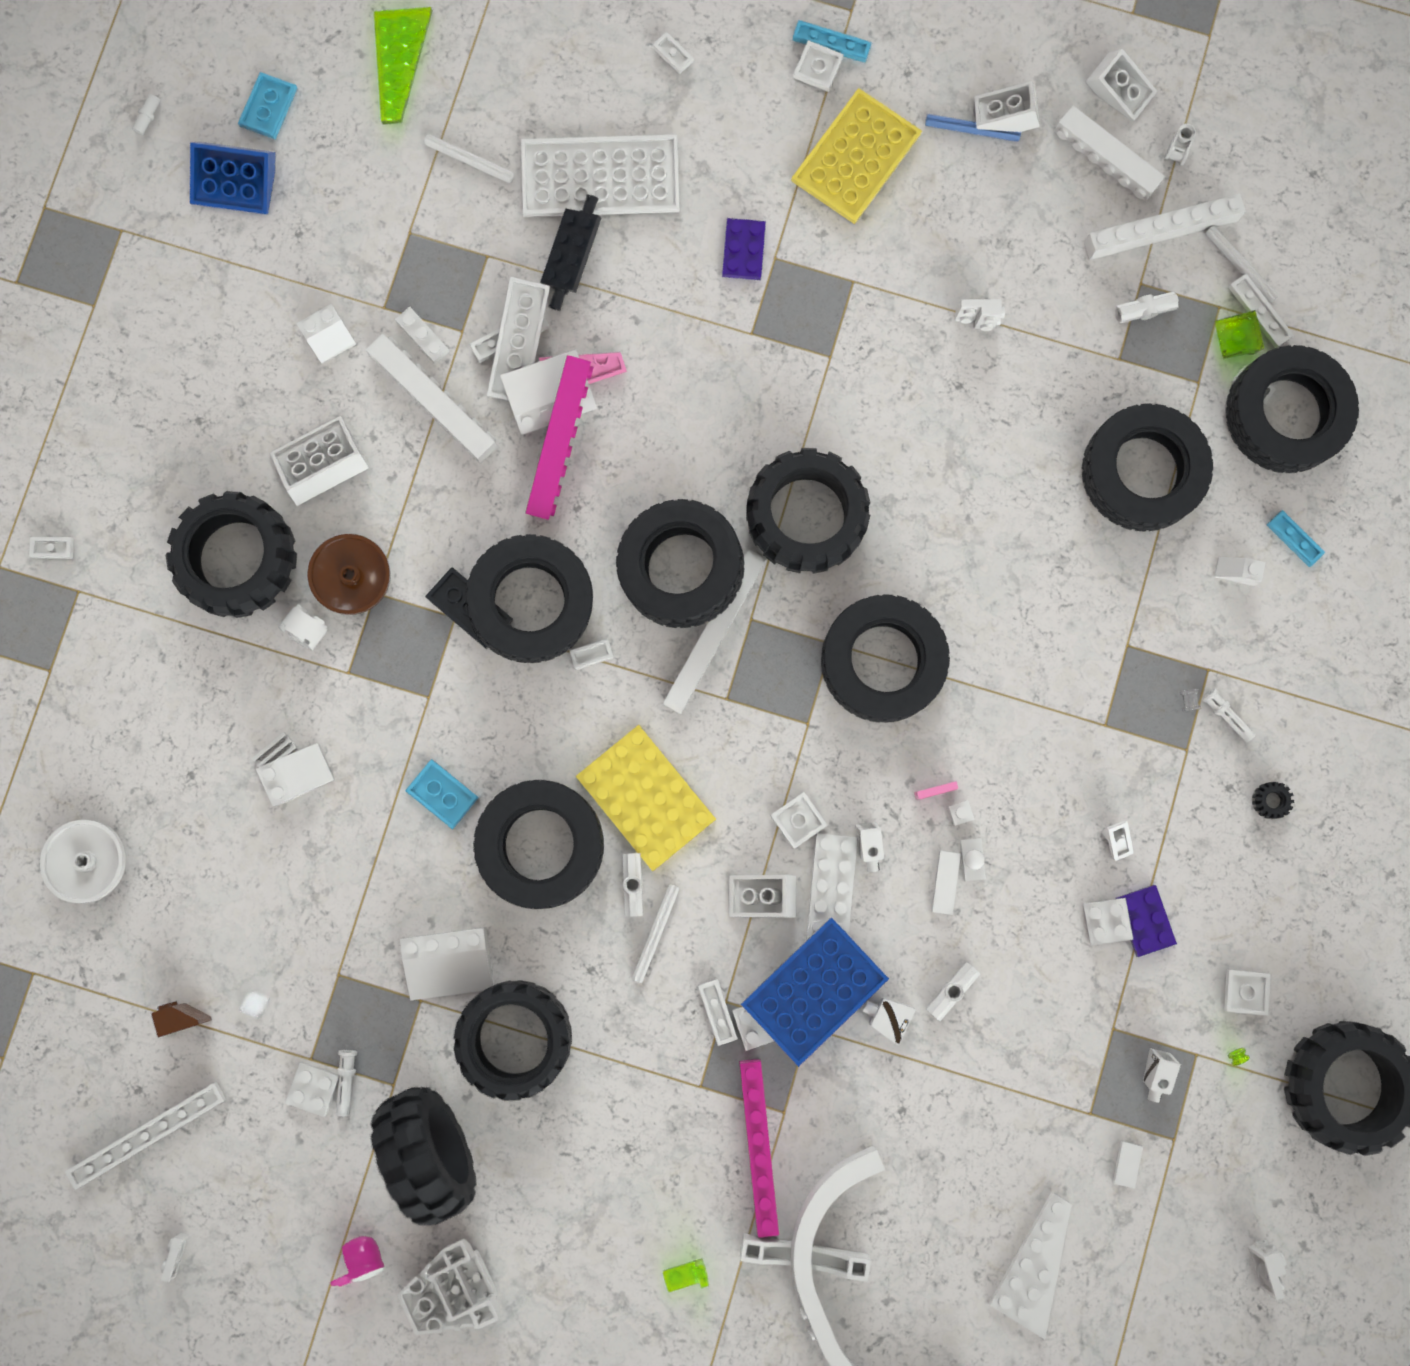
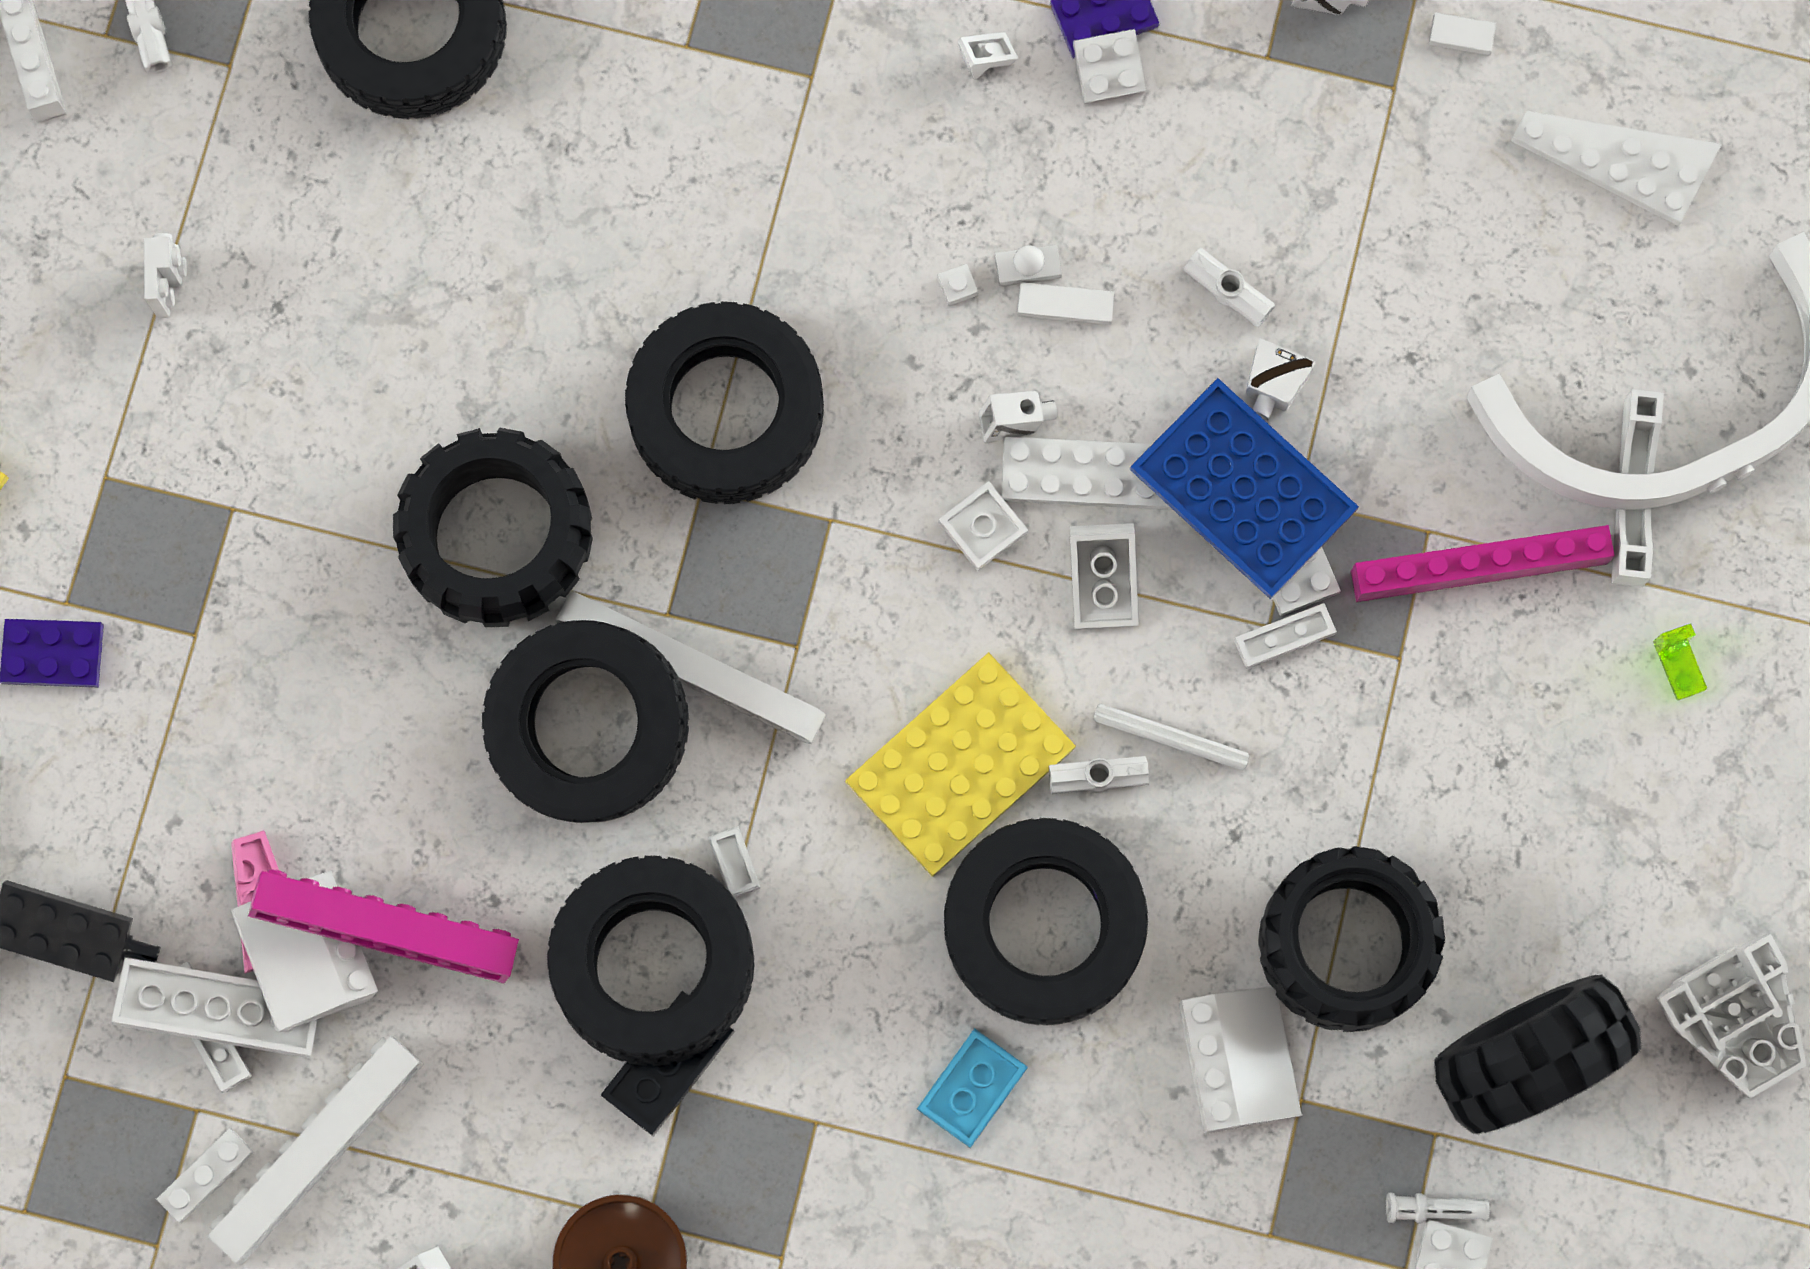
camera: 90 degrees left, 5 degrees down
dark pink piece [330,1236,385,1287] -> none
bright pink tile [914,781,958,800] -> none

